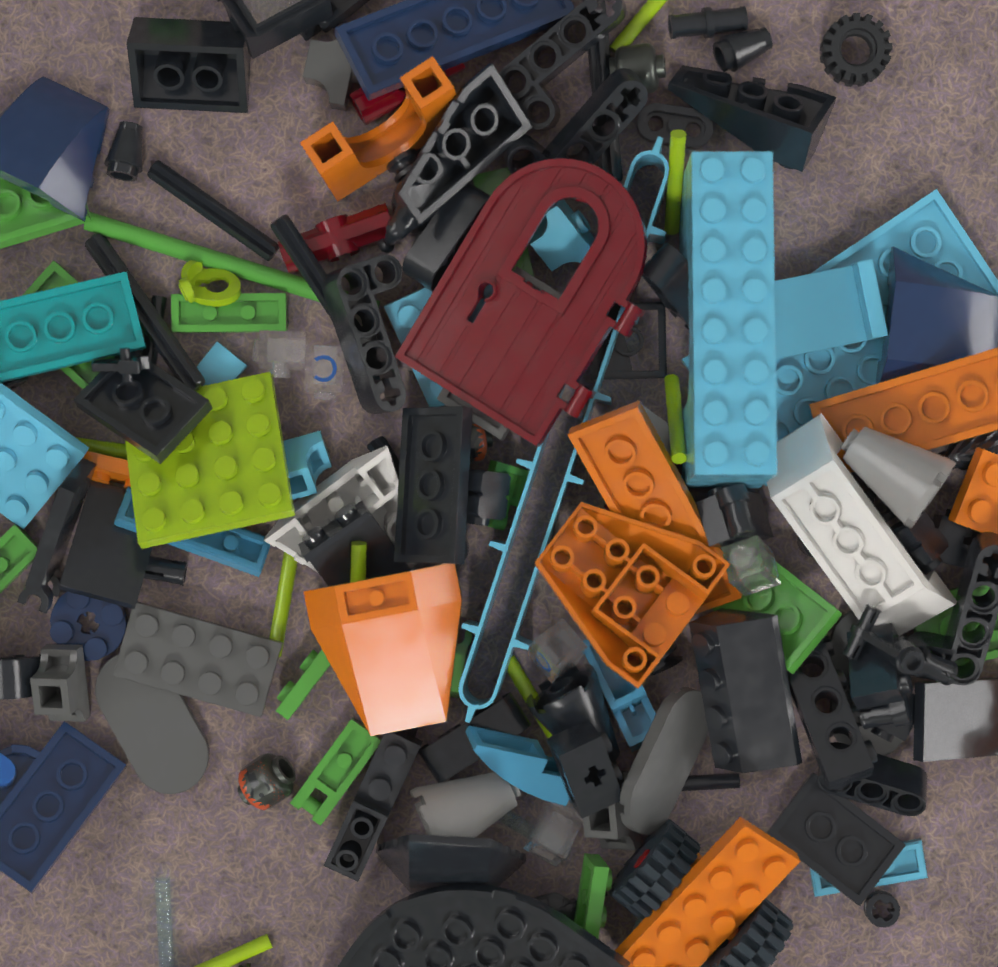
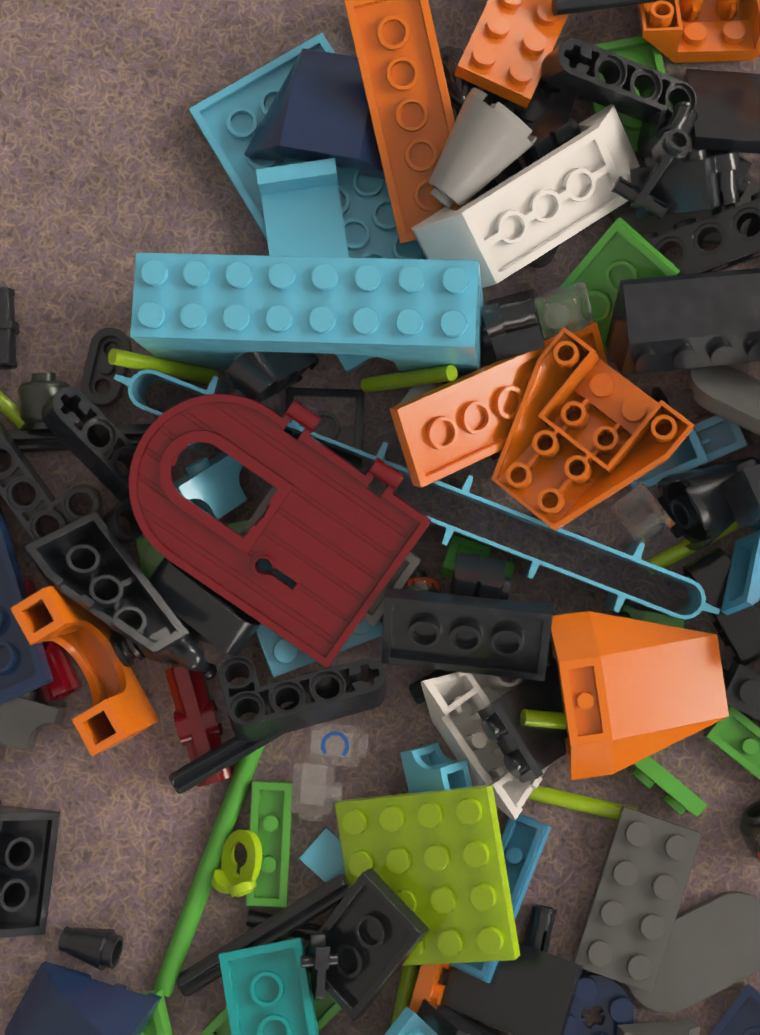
camera: 85 degrees left, 5 degrees down
black axle [147,160,279,261] -> none
black wedge [668,65,837,172] -> none
black cone [713,27,773,72] -> none
black tyre [819,13,893,87] -> none

